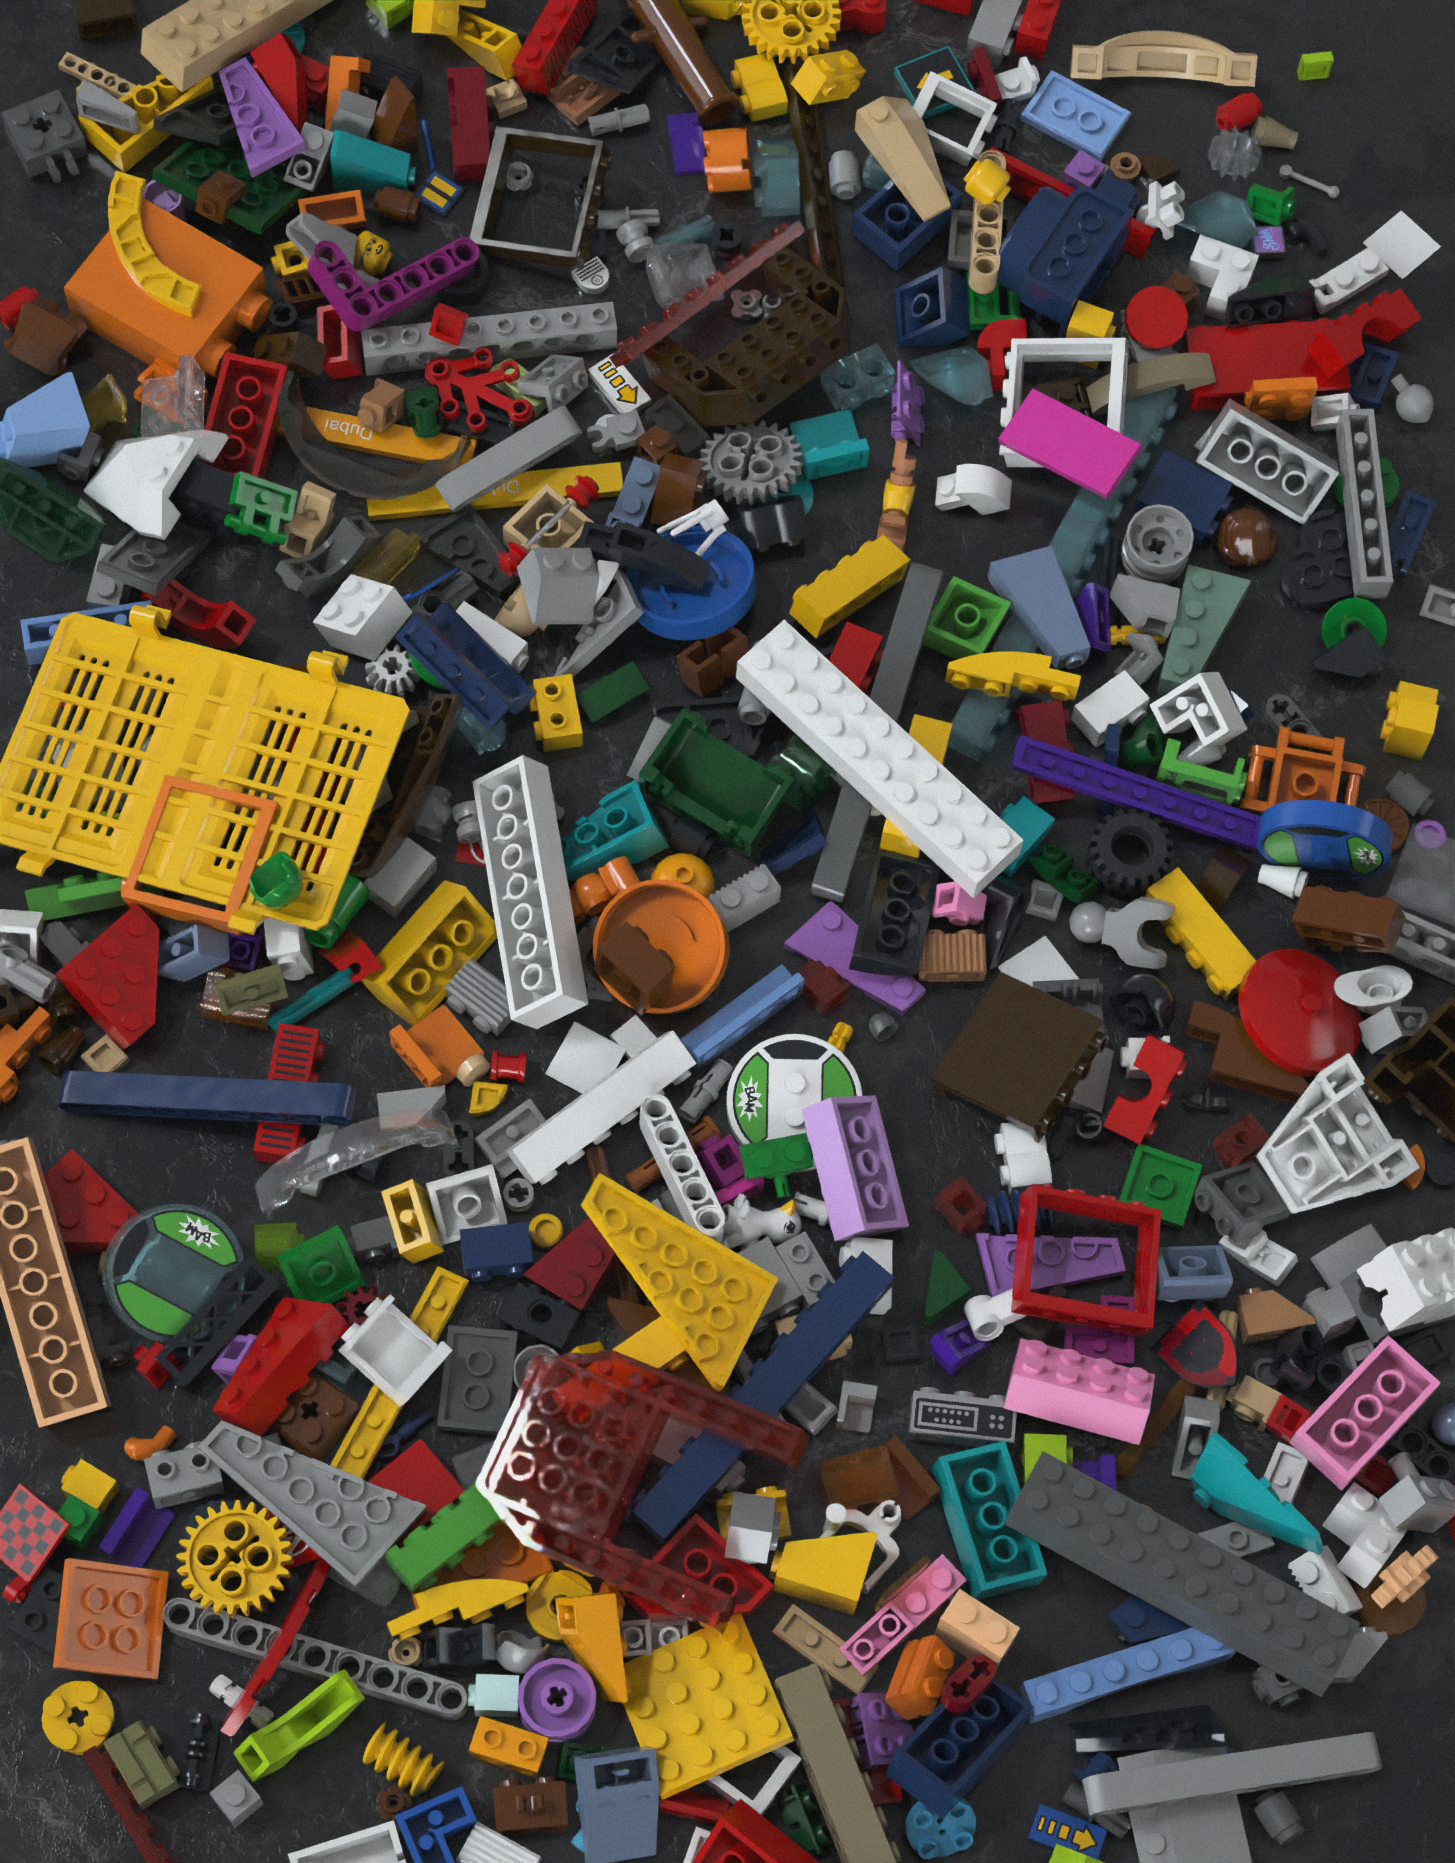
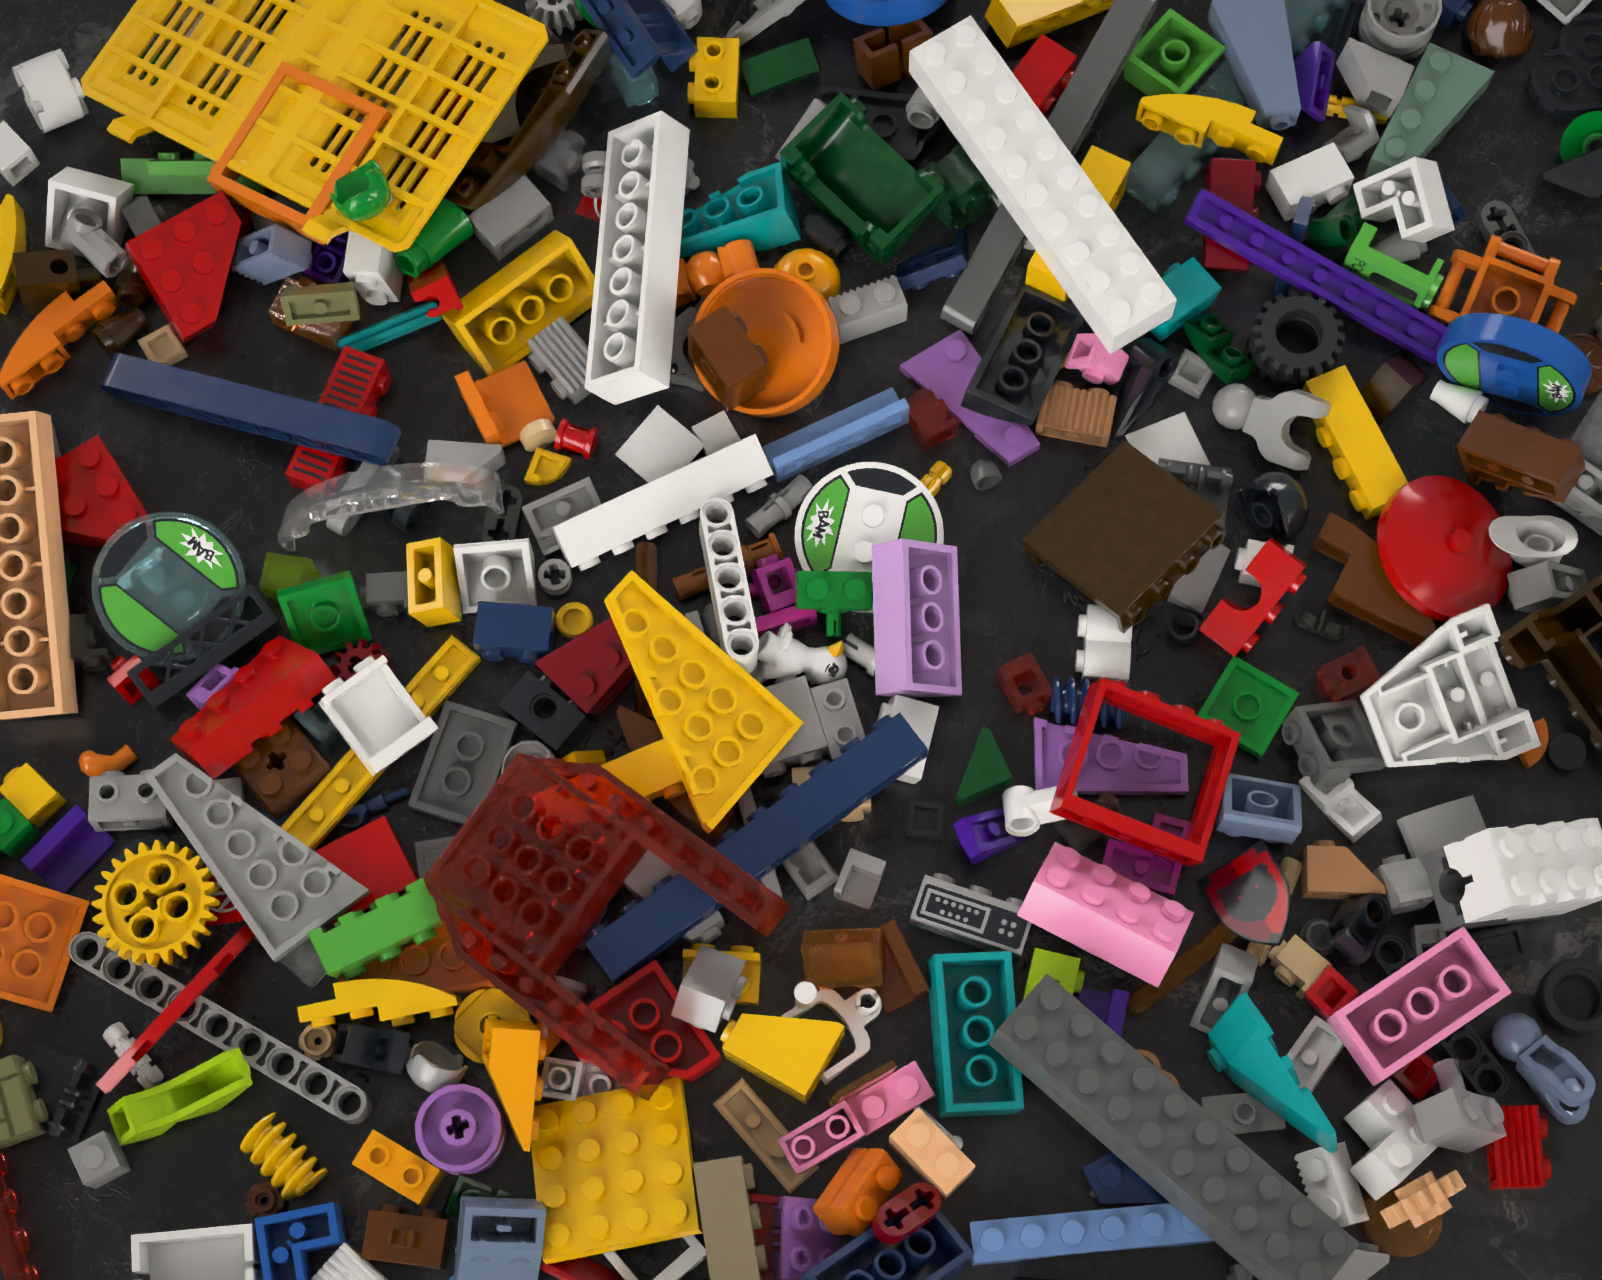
camera: 20 degrees right, 5 degrees up
light aqua brick [468,1674,520,1718] -> none

